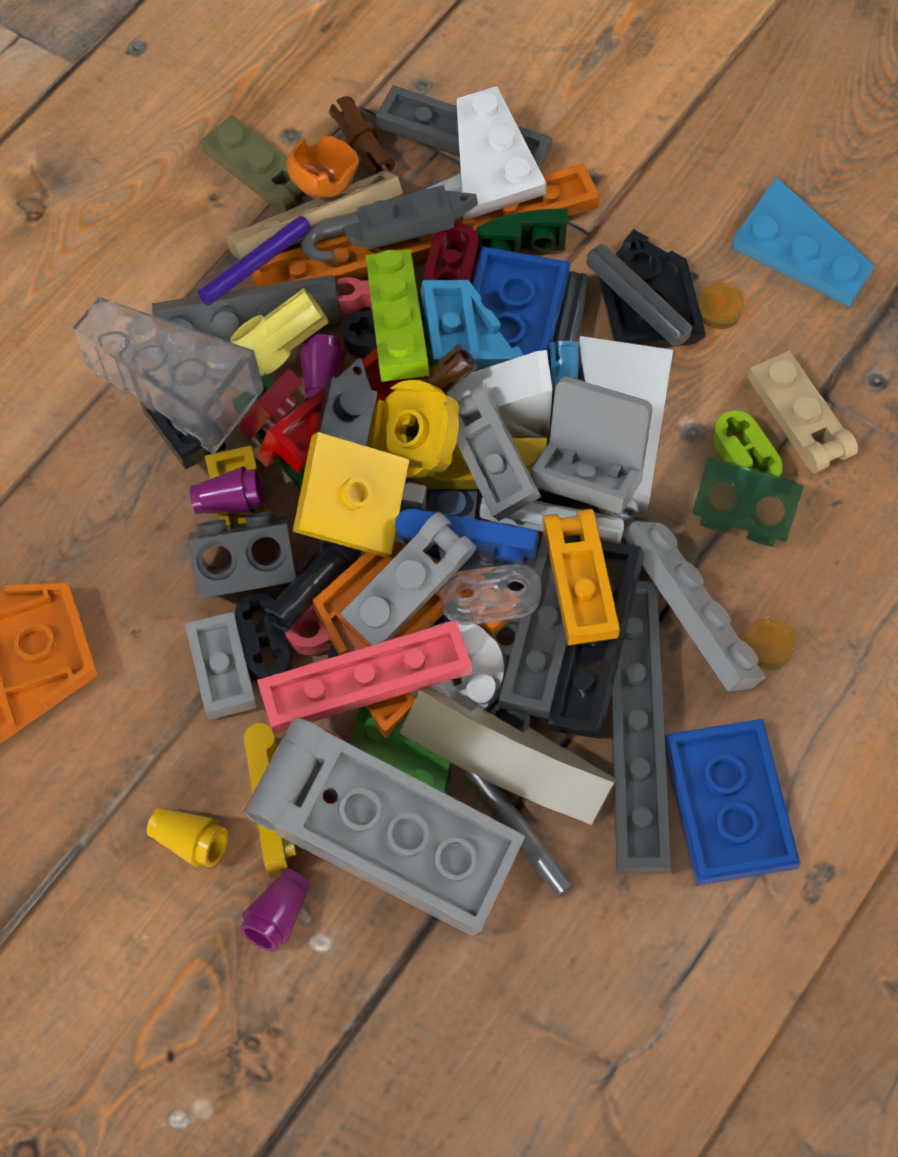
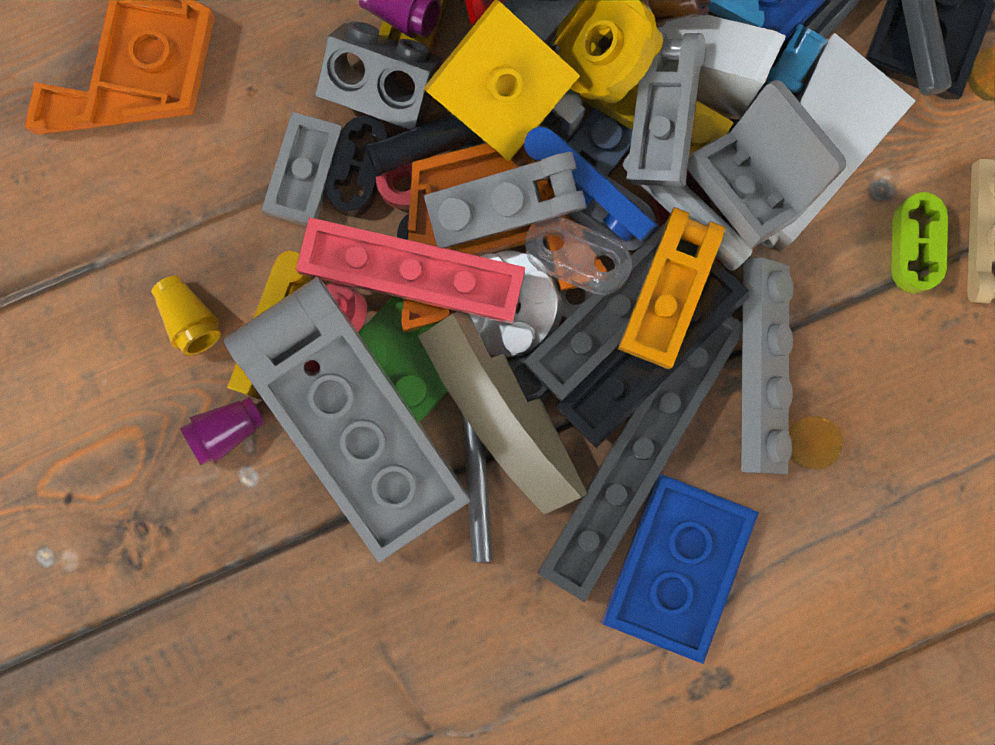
camera: 25 degrees right, 20 degrees up
clear green brick [692,456,804,547] -> none

